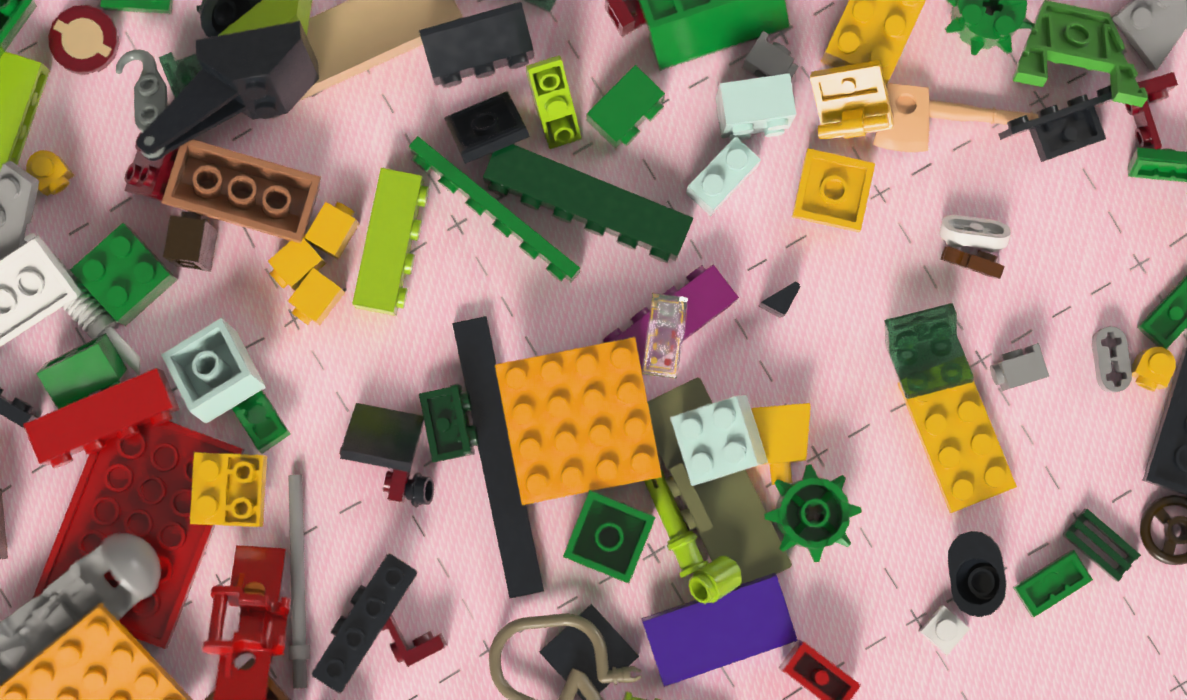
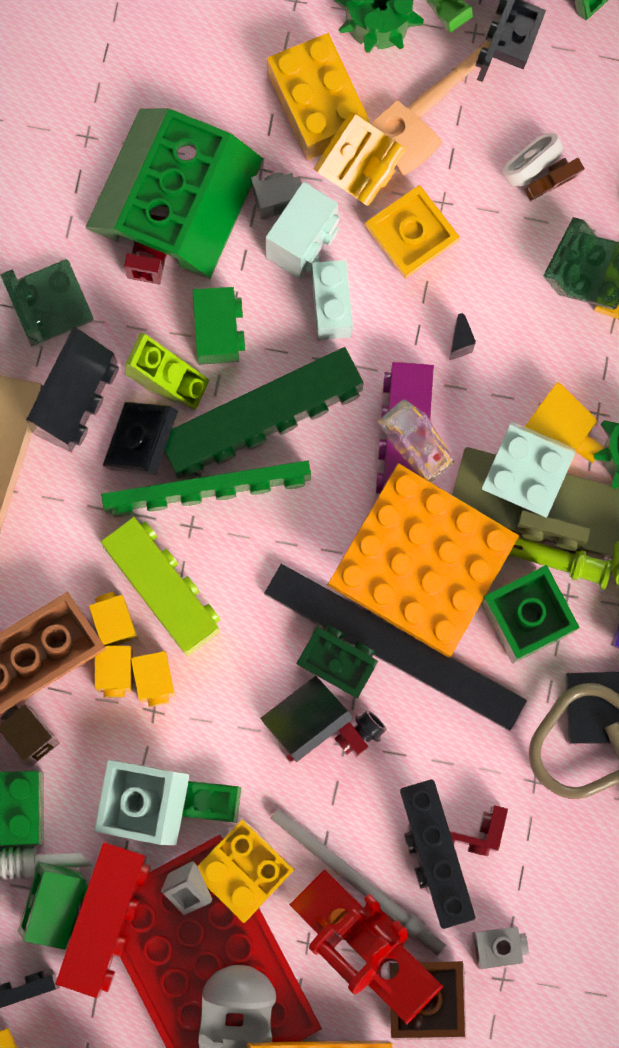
camera: 45 degrees left, 5 degrees down
none -> light grey slope [161,862,212,915]

